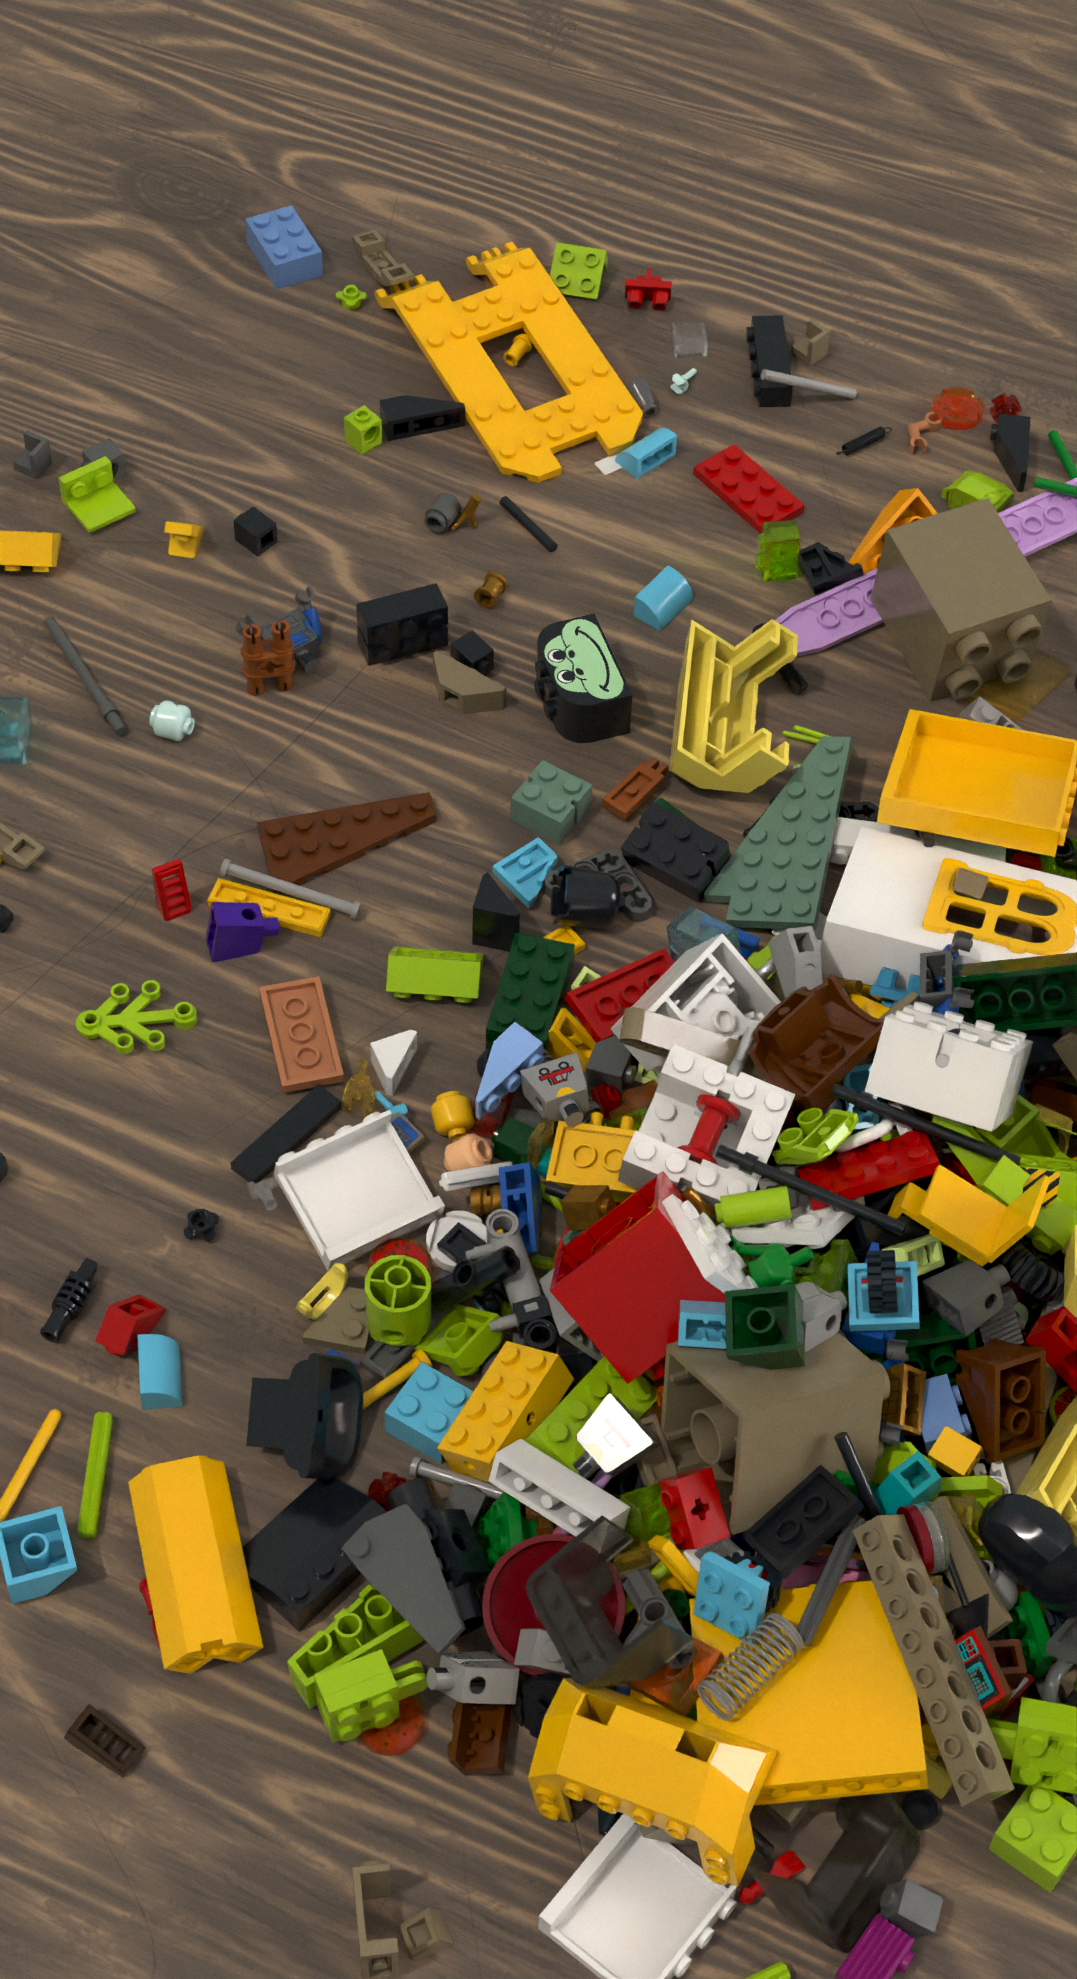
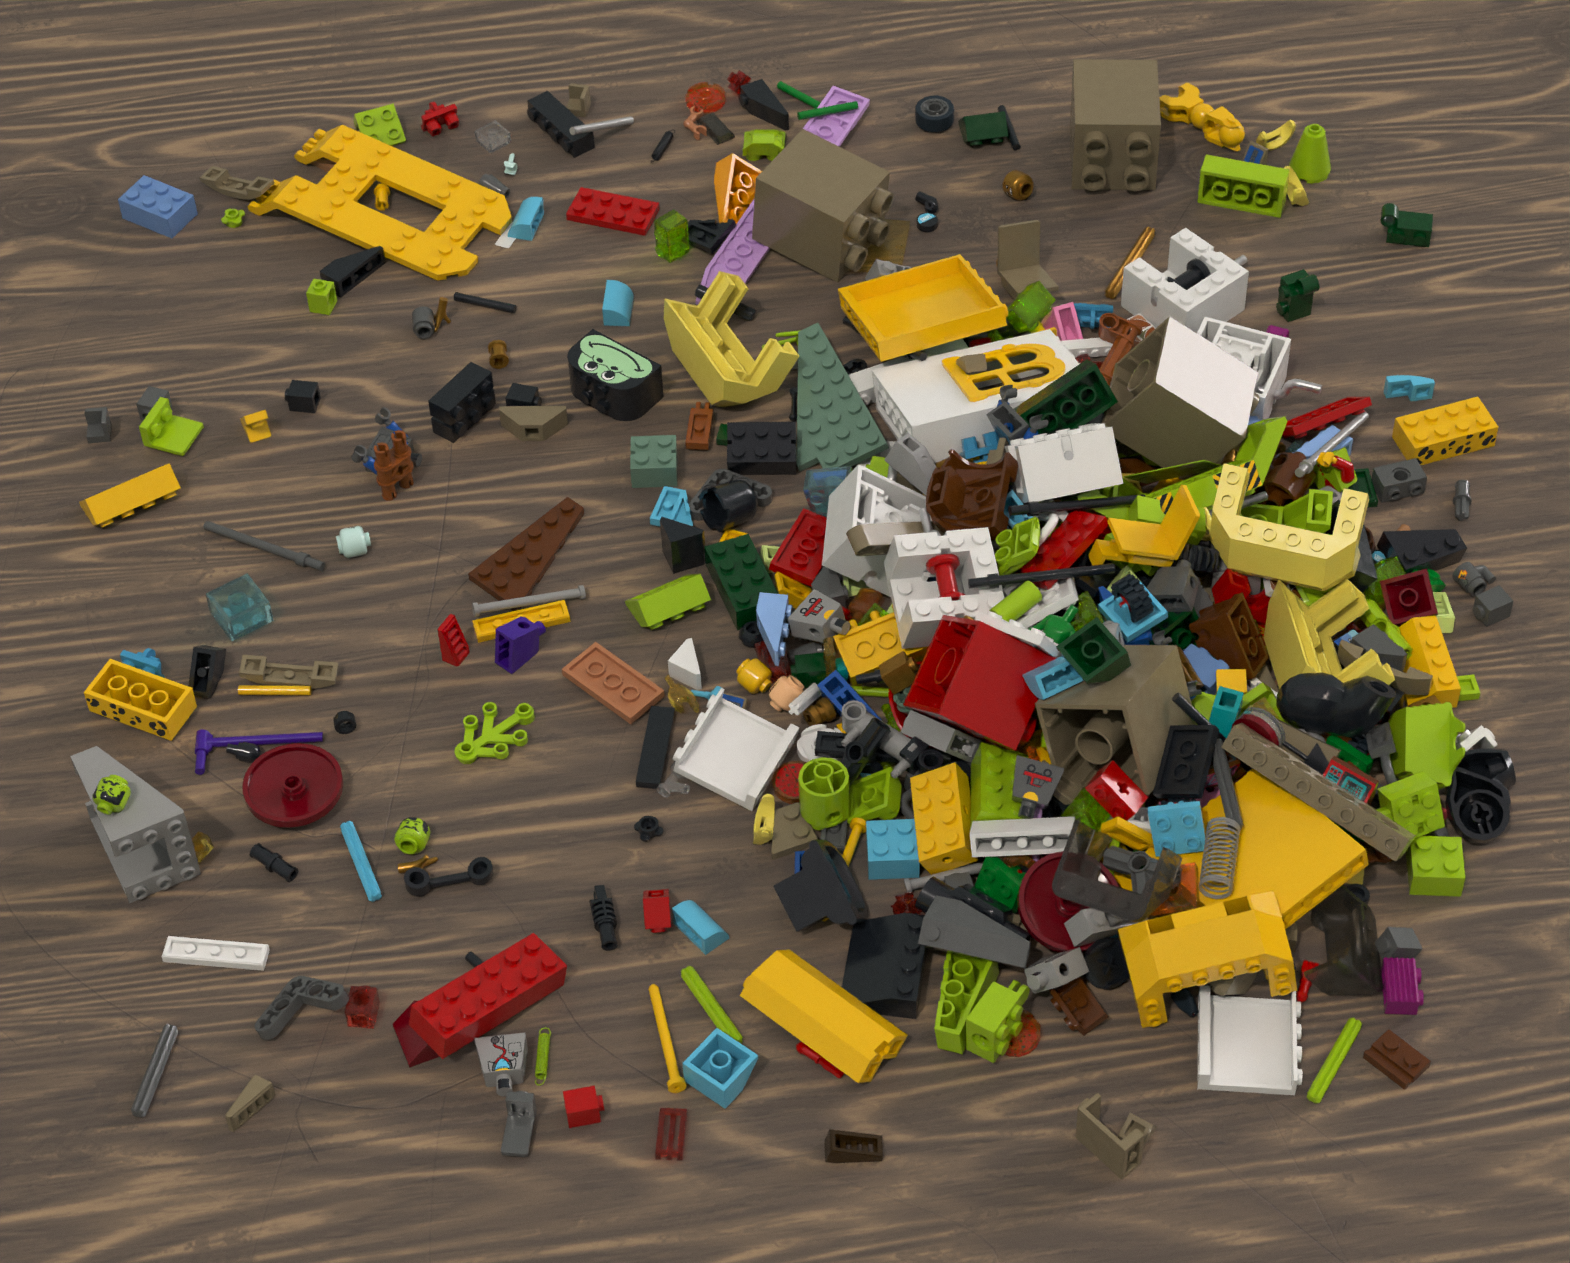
camera: 30 degrees left, 5 degrees down
none -> clear smoke tile [697,112,735,145]

